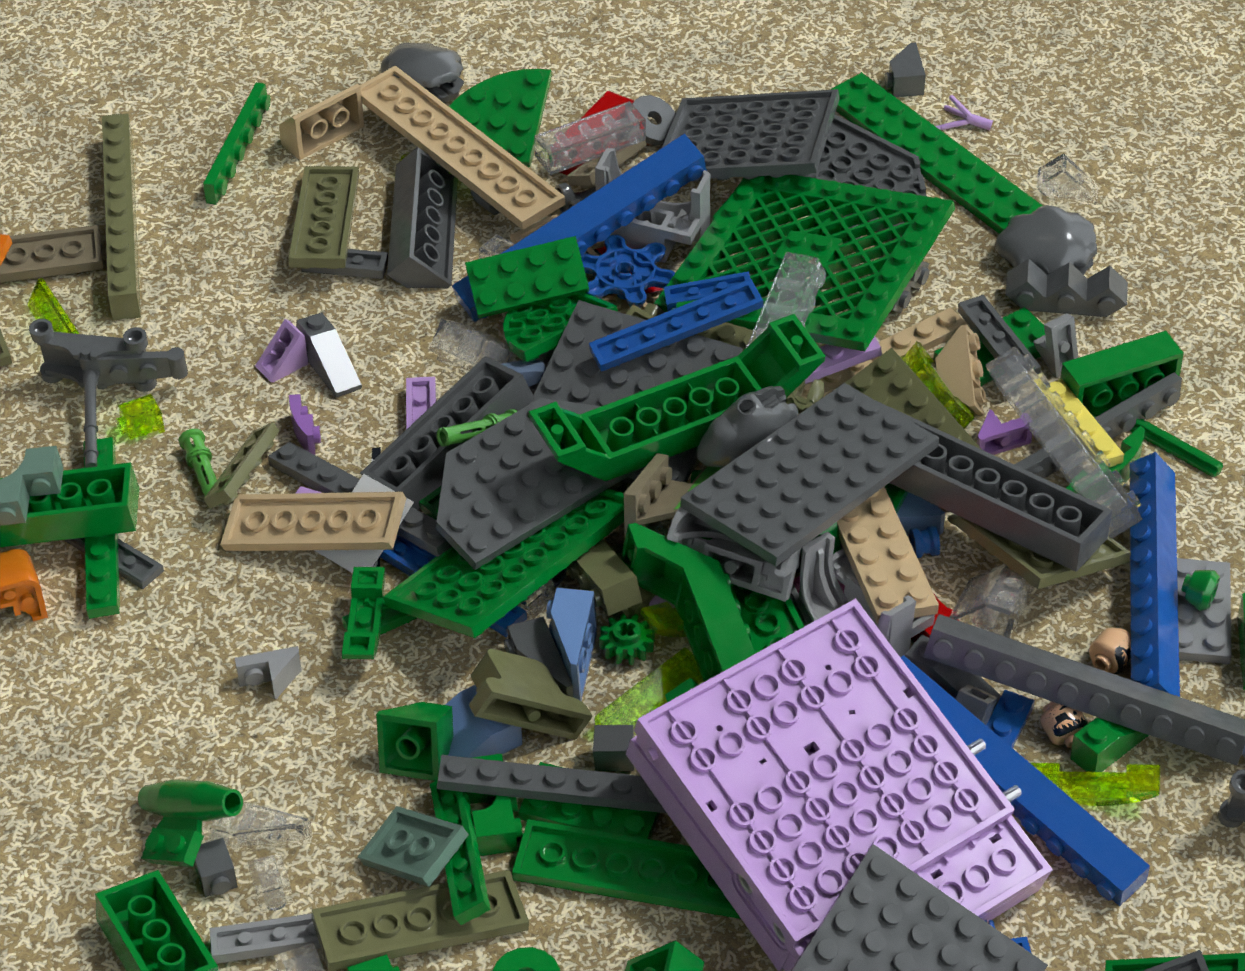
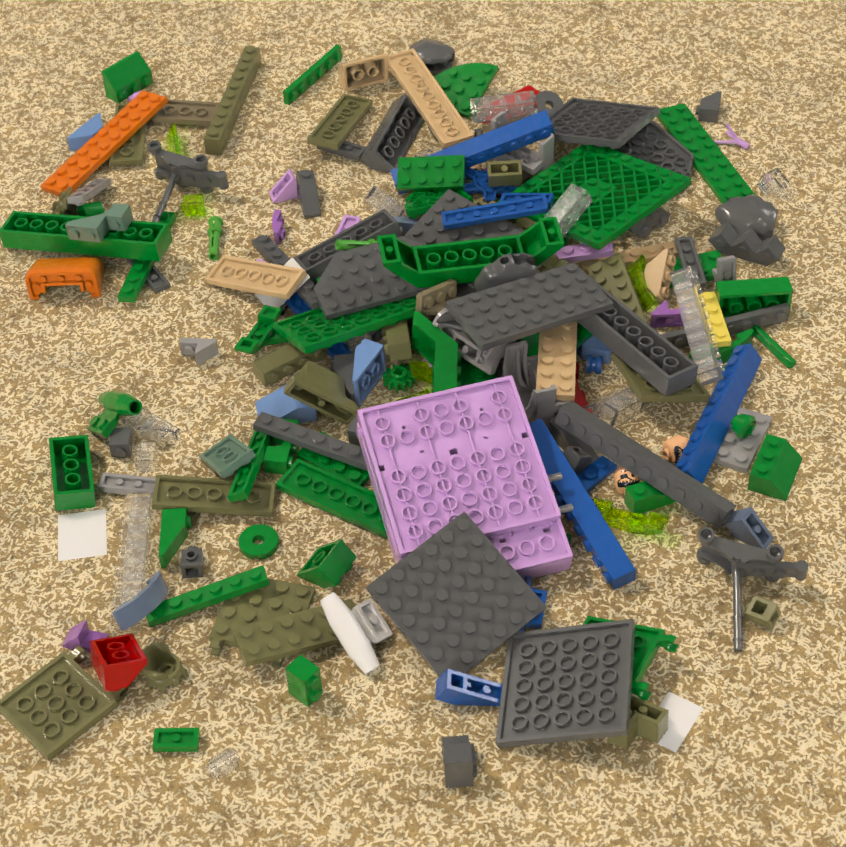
camera: 20 degrees right, 0 degrees up
olive plate [203,422,280,509] -> none
green slope [376,702,454,781] -> none
none -> olive brick [252,343,328,387]
none -> olive brick [487,160,522,187]

